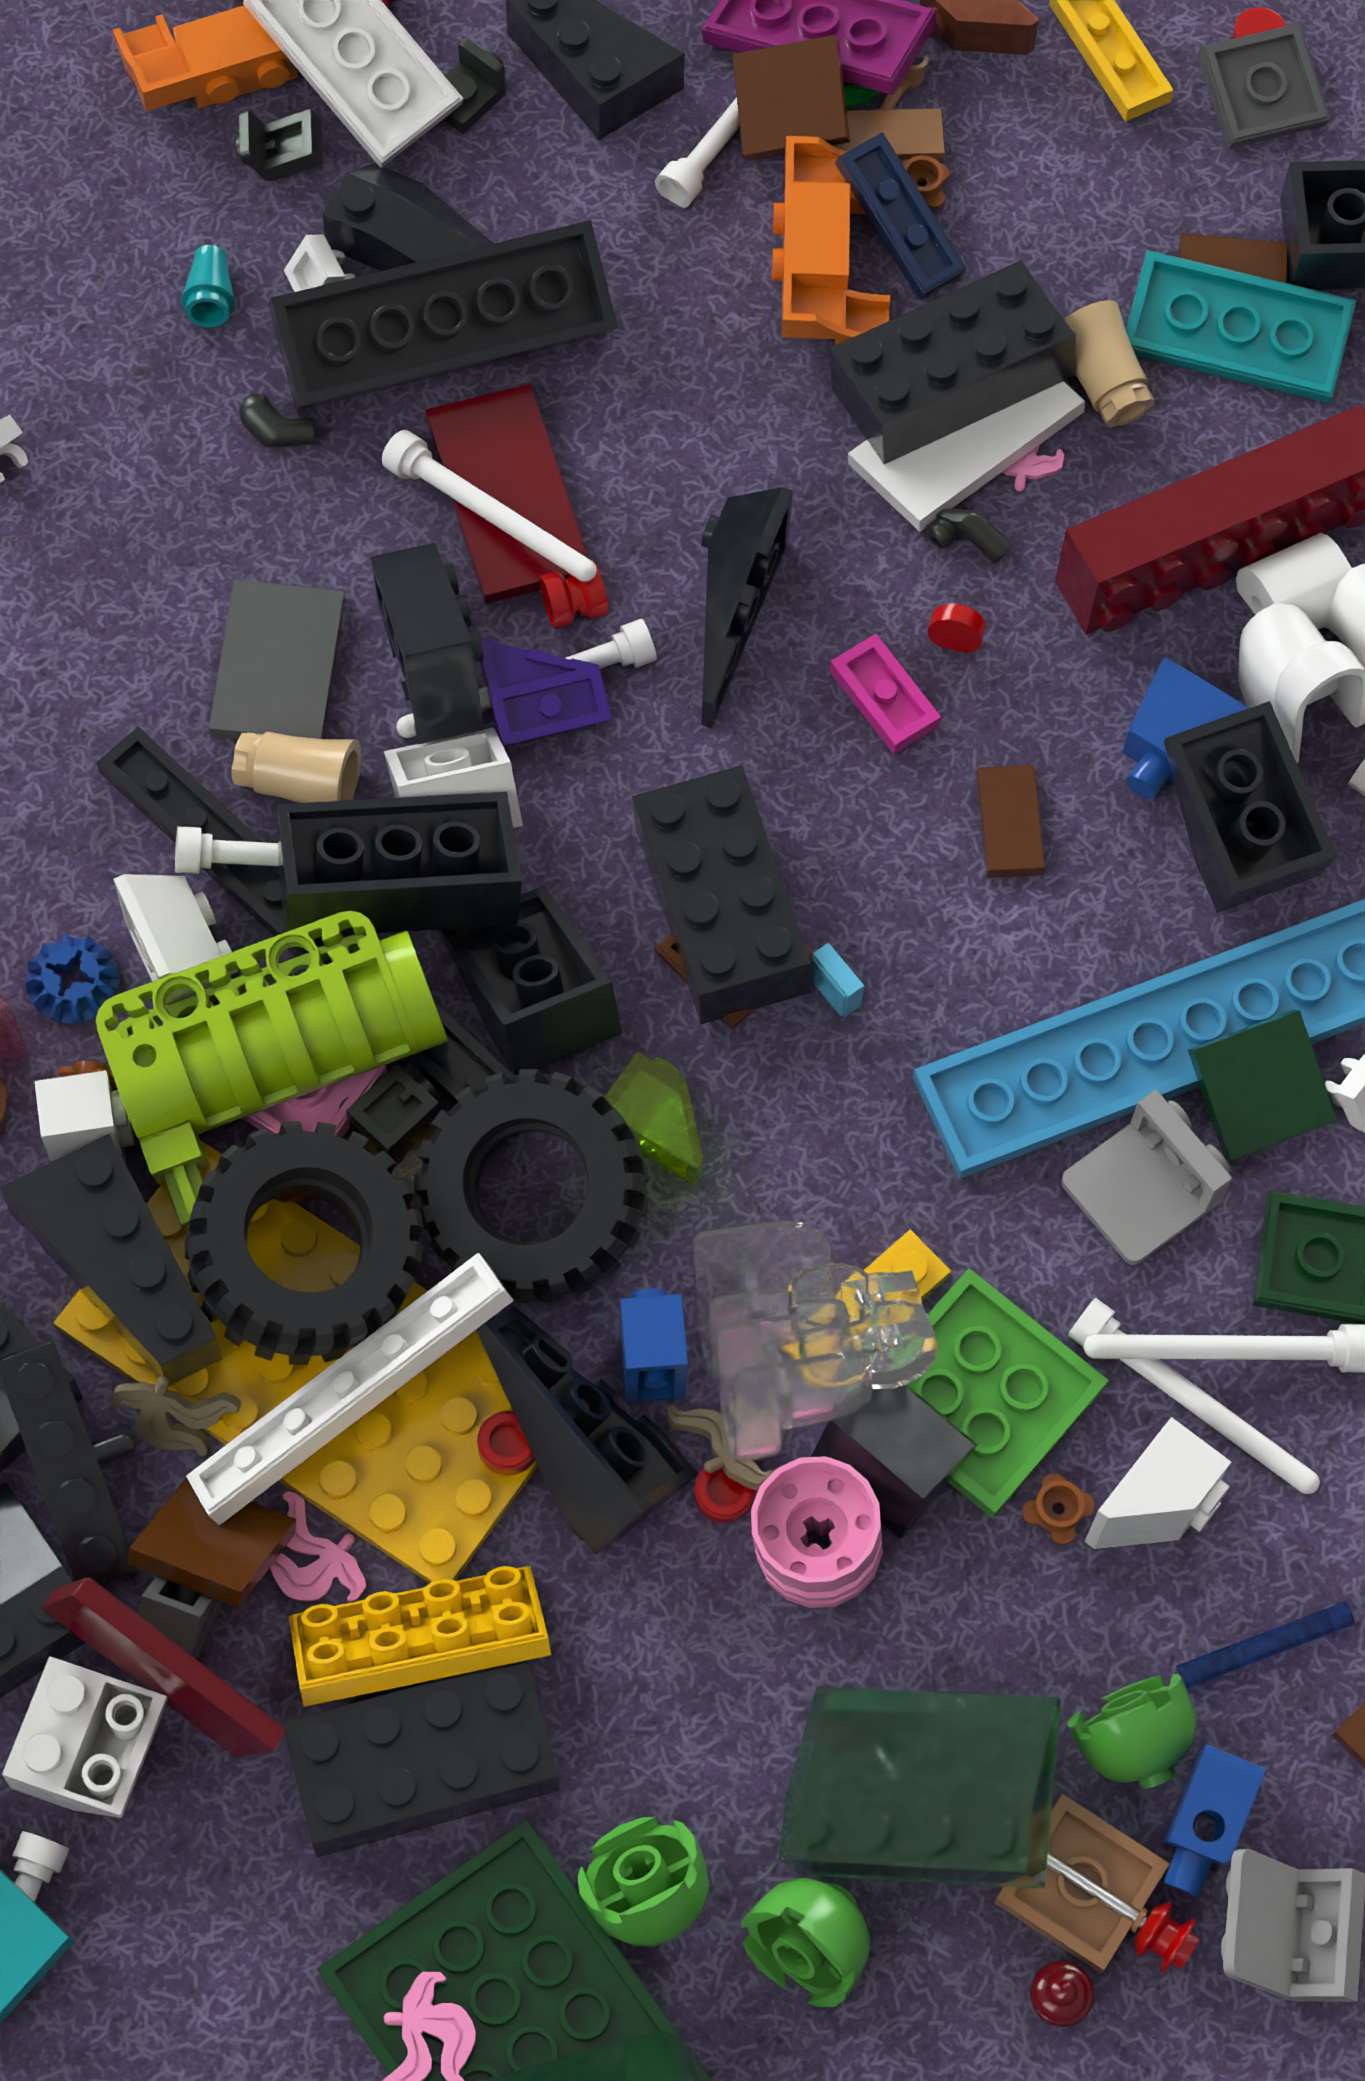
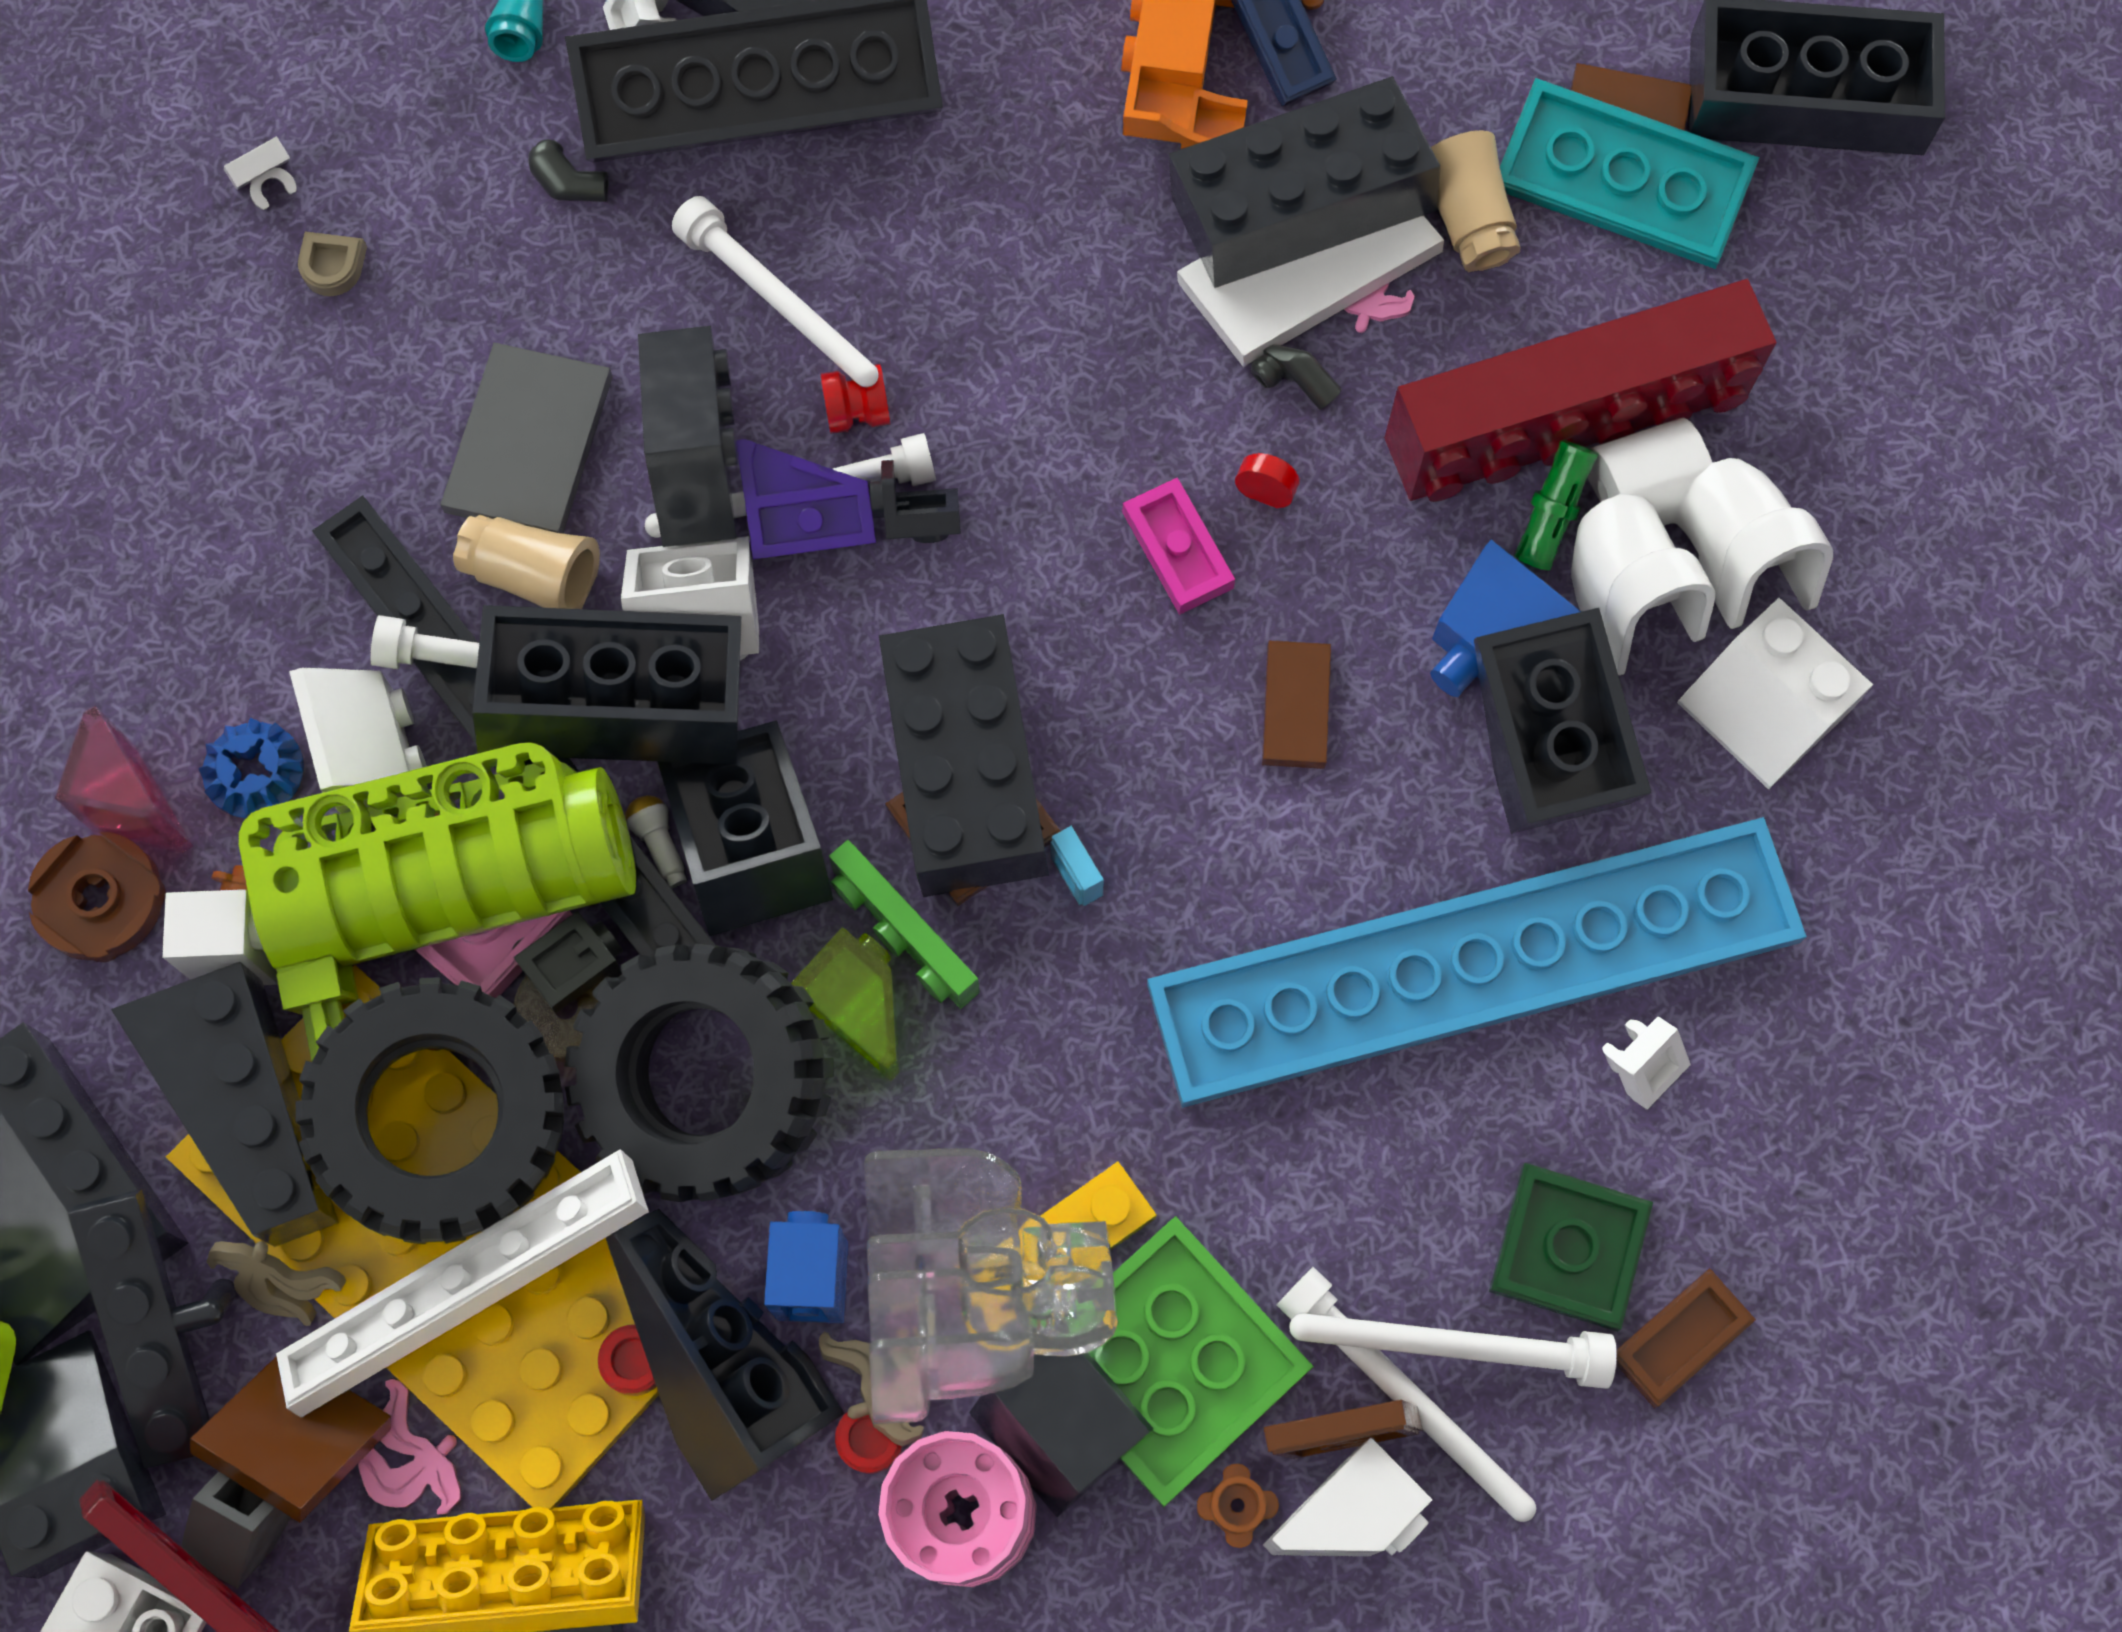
camera: 10 degrees right, 5 degrees up
dark red tile [425,384,588,604] -> none
black wedge [701,487,793,728] -> none
light grey bracket [1061,1089,1232,1265] -> none
dark green tile [1188,1010,1337,1161] -> none
none -> dark tan tile [298,231,367,296]
none -> white piece [625,795,687,889]
none -> bright green plate [829,840,980,1009]
none -> black bracket [870,460,961,543]
none -> reddish brown tile [1264,1399,1423,1459]
none -> green pin [1514,440,1598,571]

